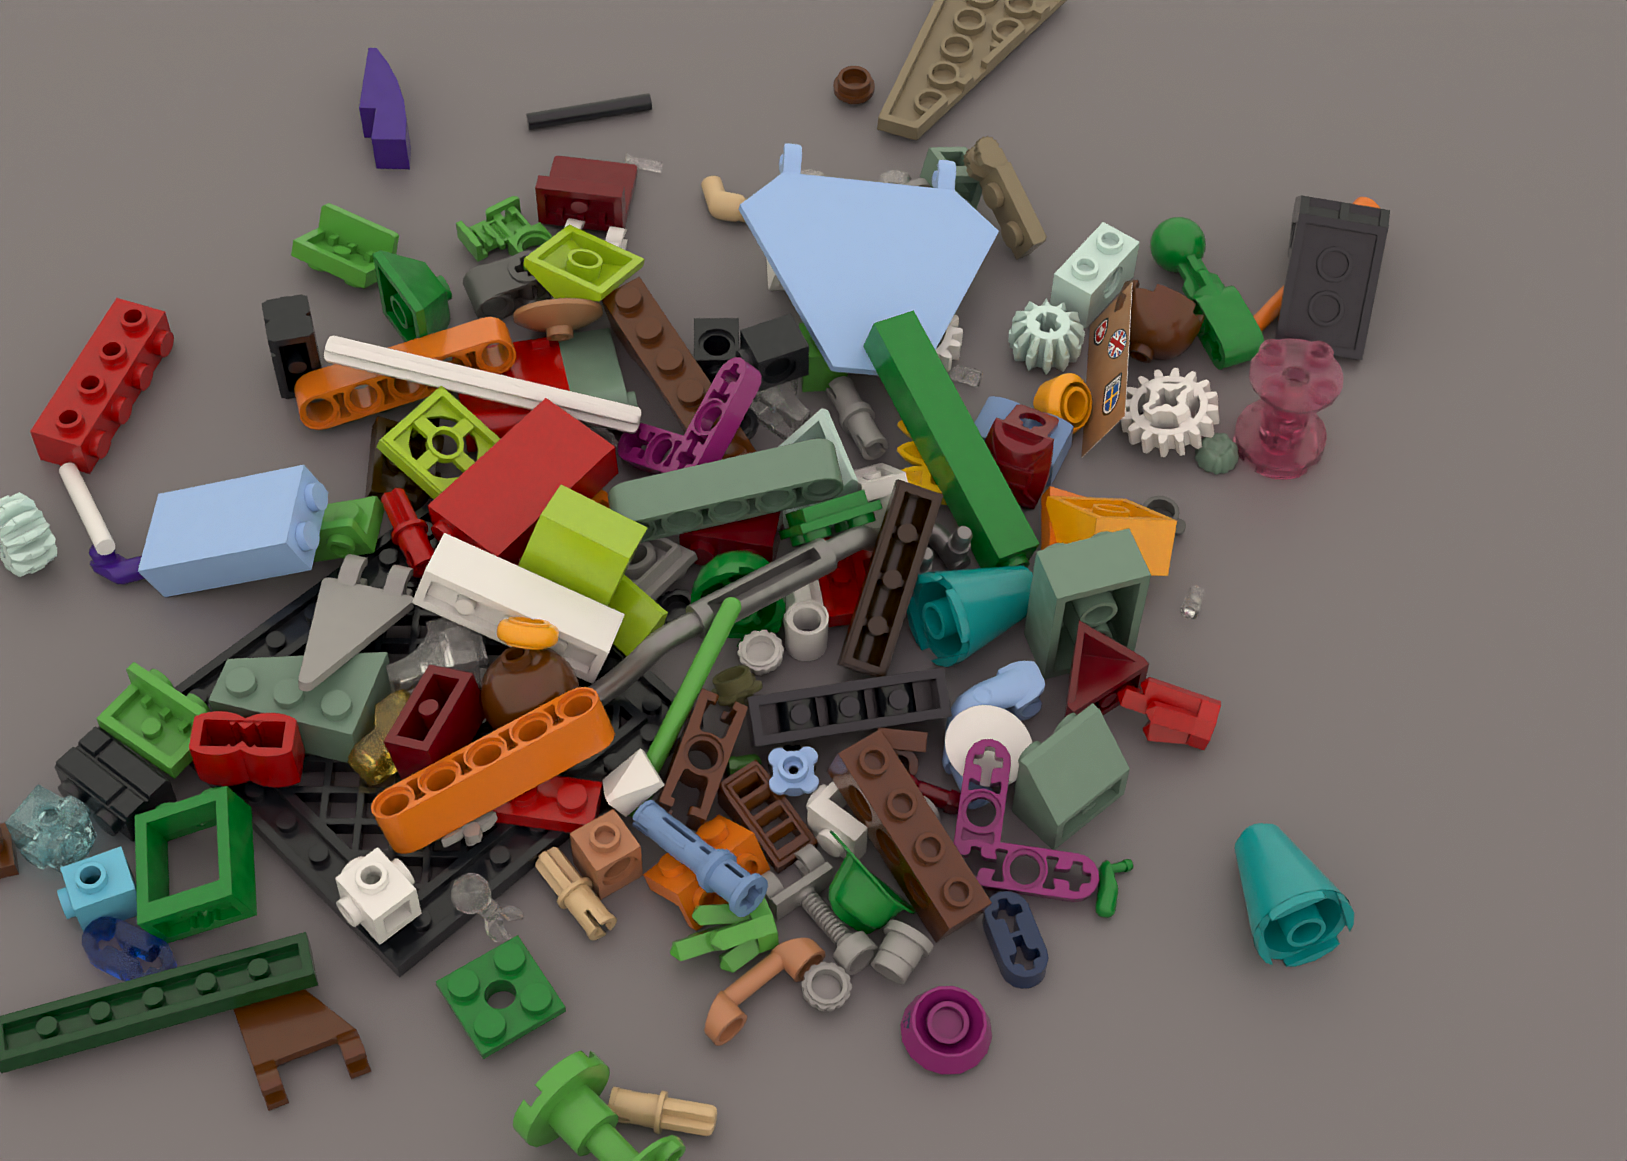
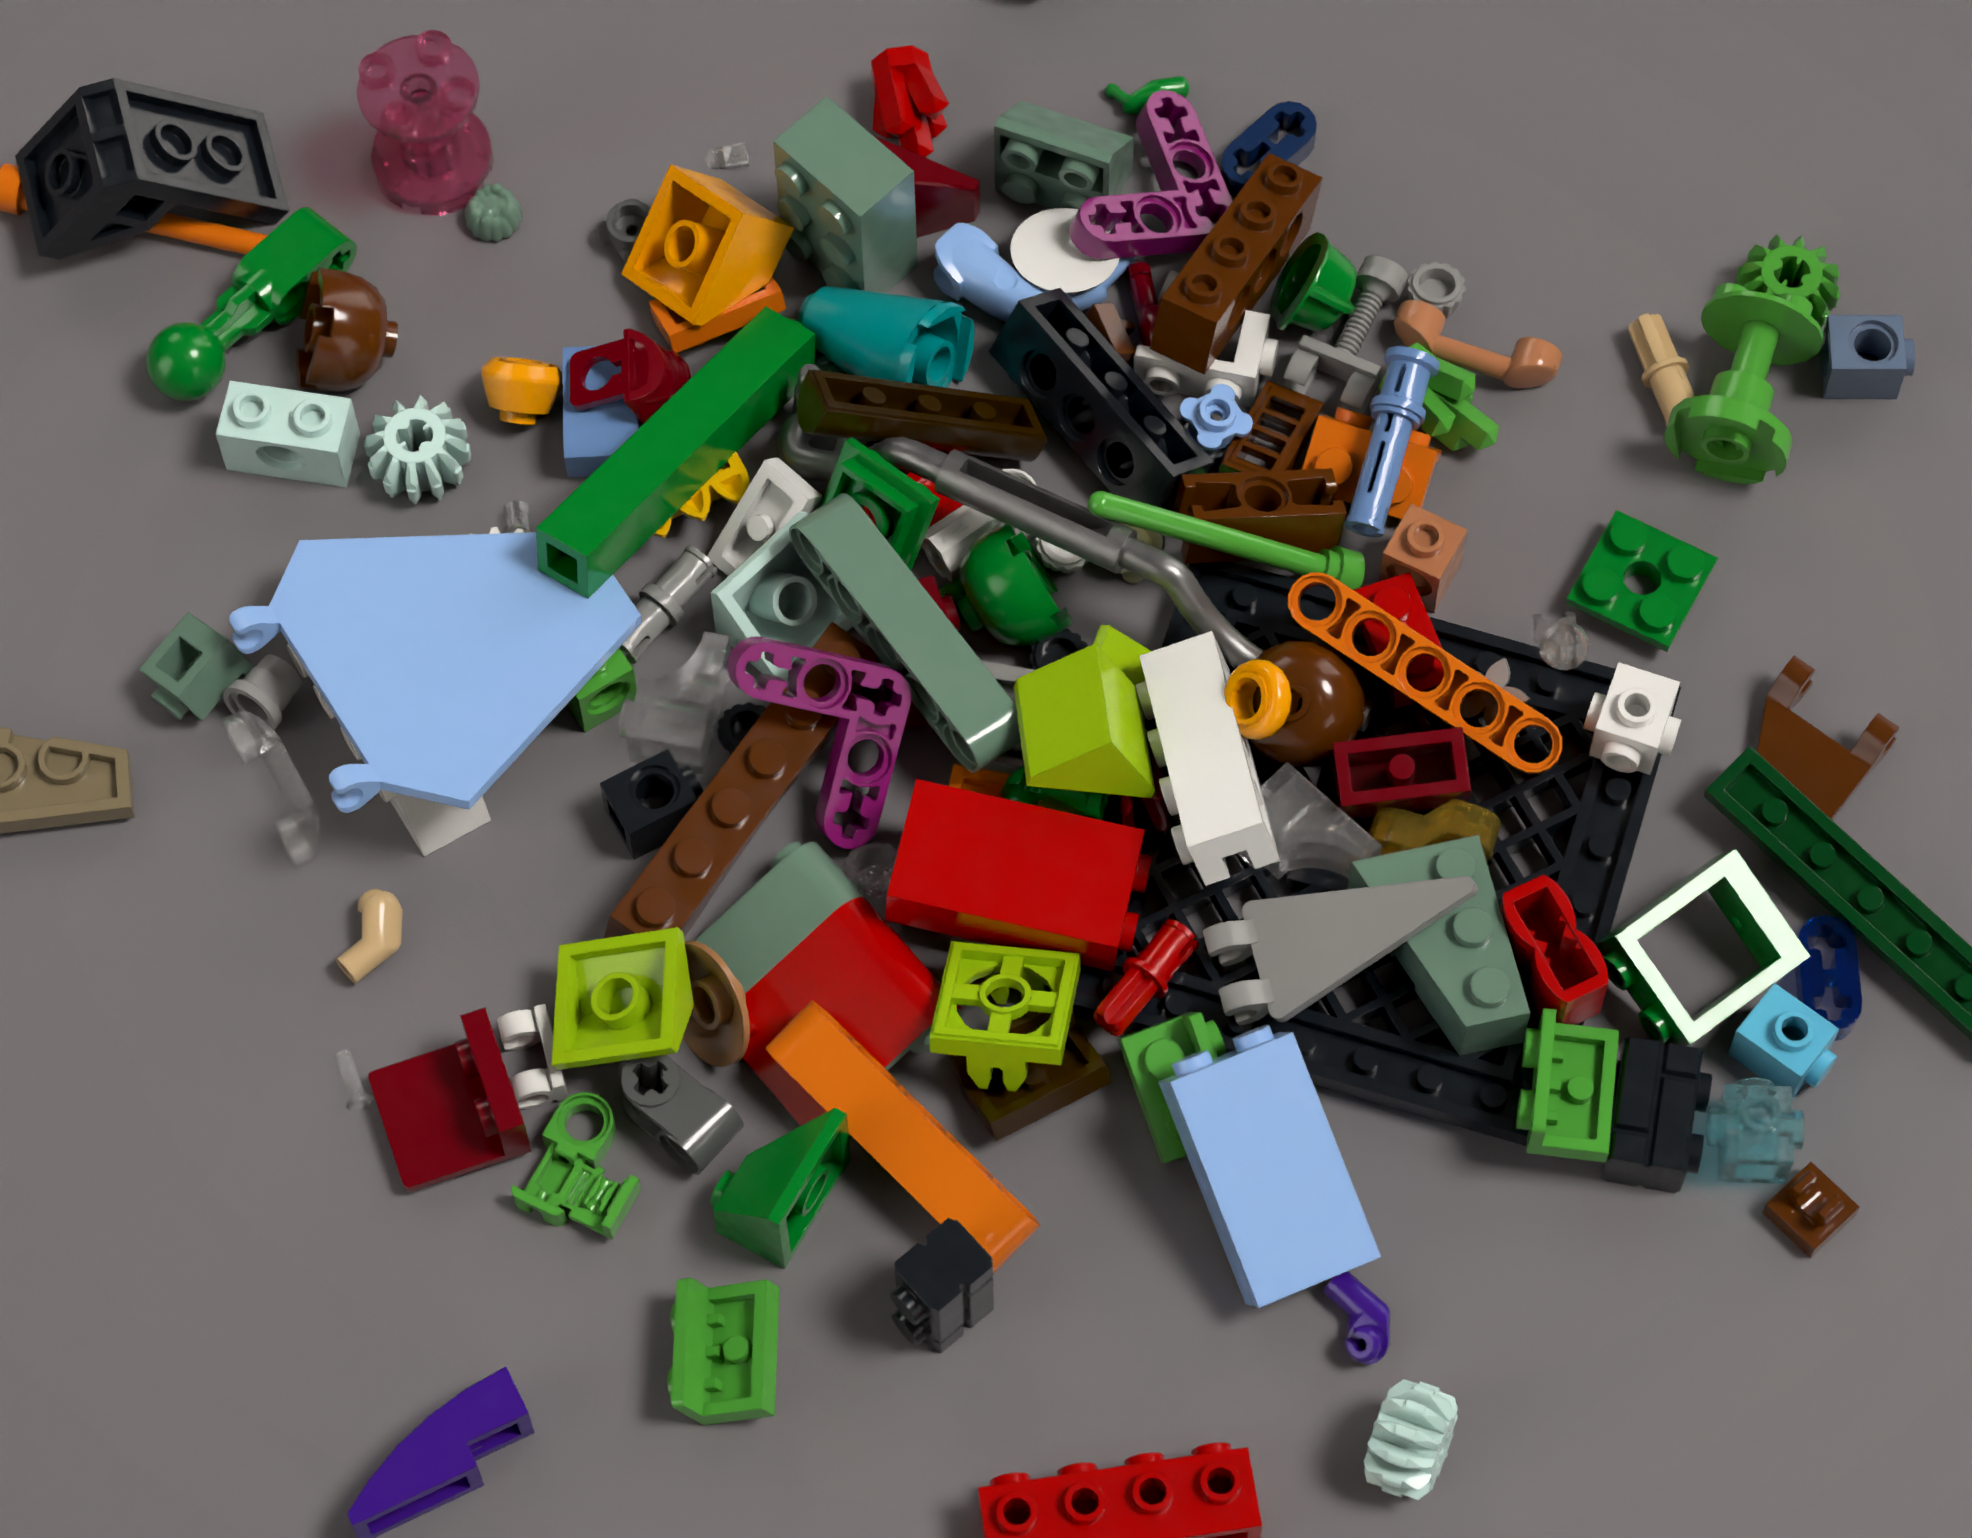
camera: 115 degrees left, 10 degrees up
white bar [59,462,115,555] -> none
white axle [324,335,641,434] -> none
black bar [526,93,652,130] -> none
tan axle [535,847,617,941] -> none
white slope [602,748,664,817] -> none
black brick [735,313,809,392] -> none
reddish brown plate [833,66,875,104] -> none
light grey piece [871,919,934,984] -> none
magenta hat [900,986,992,1075] -> none
dark tan hinge [963,135,1047,260] -> none
medium nougat sticker [1081,282,1132,458] -> none
white gear [1121,368,1220,457] -> none

